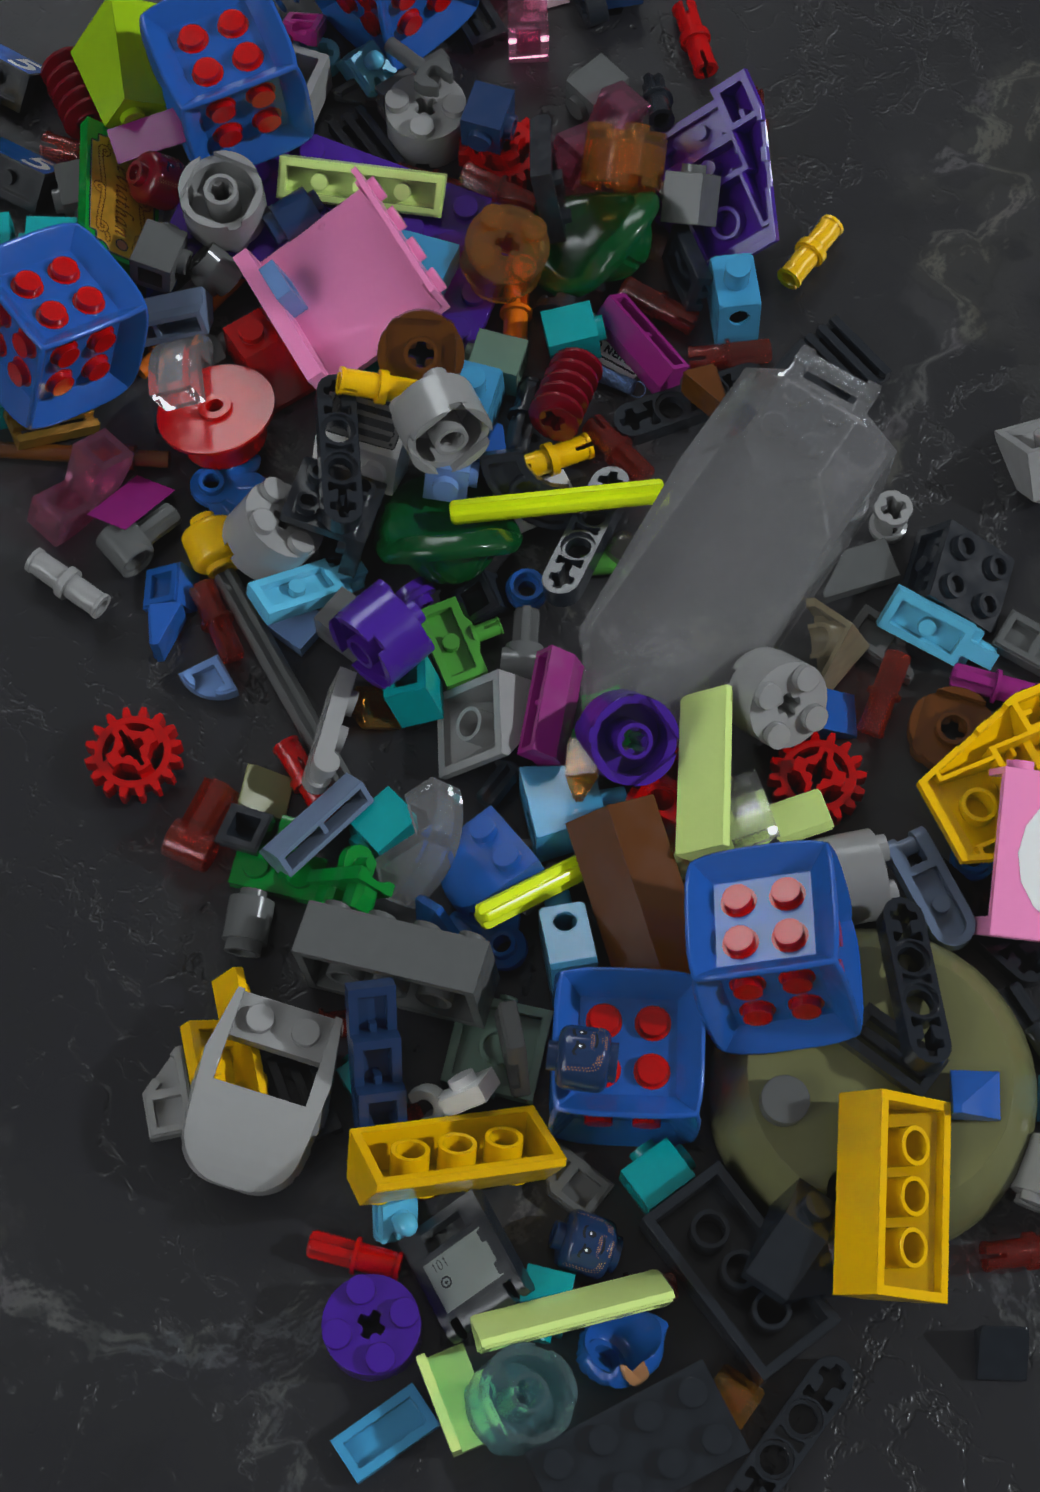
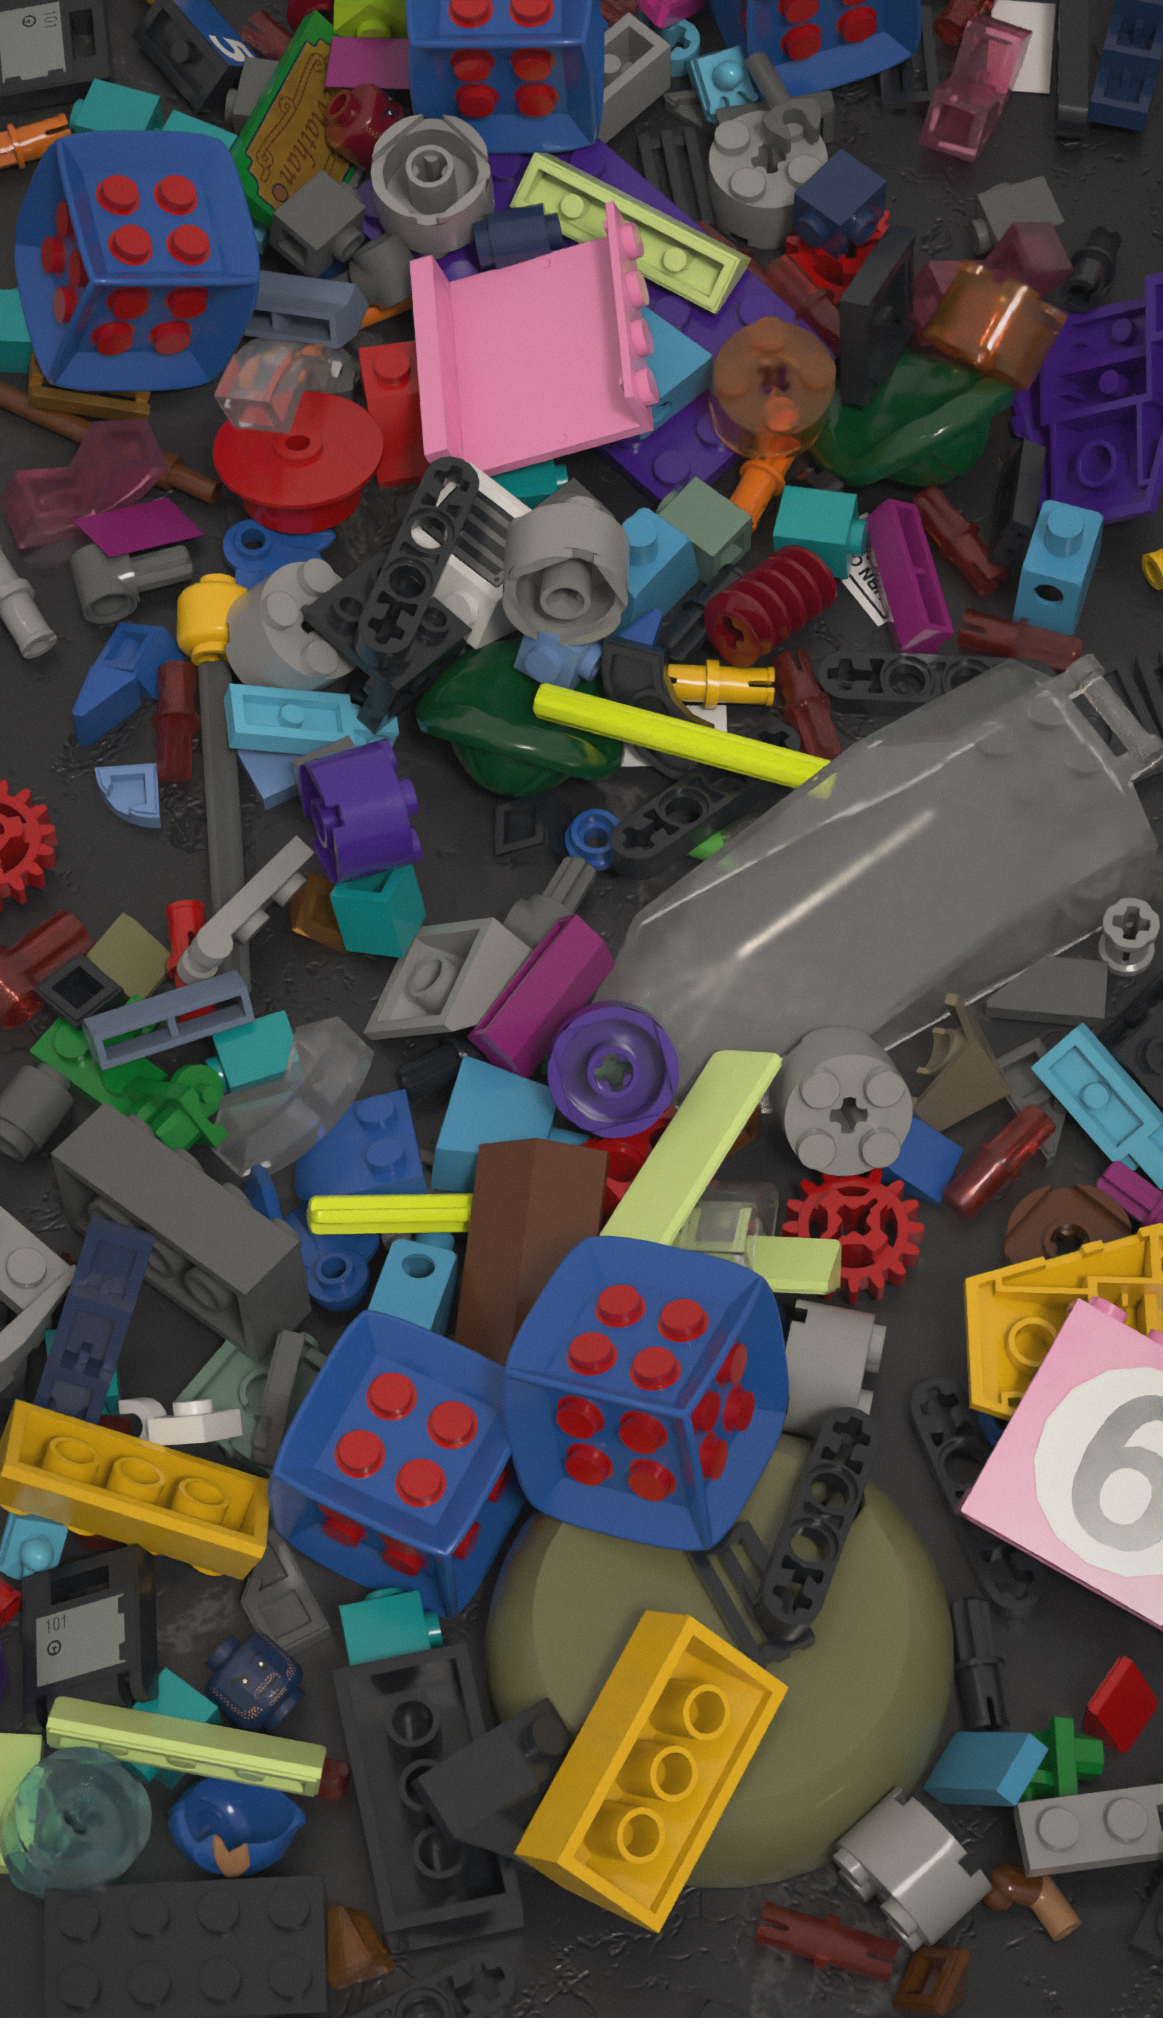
camera: 25 degrees right, 5 degrees down
medium blue tile [258,260,308,318] -> none
yellow pin [335,366,418,405] -> none
reddish brown plate [377,309,465,380] -> none
dark purple plate [395,576,436,609] -> none
bright green plate [421,596,504,691] -> none
dark blue head [545,1025,619,1093] -> none
slope [565,737,598,802] -> none
medium blue piece [599,366,646,398] -> none
dark grey brick [660,163,721,227] -> none
reddish brown slope [681,364,727,423] -> none
dark grey tile [759,1075,810,1127] -> none
sand blue plate [885,826,976,951] -> none
blue slope [949,1070,1001,1121] -> none

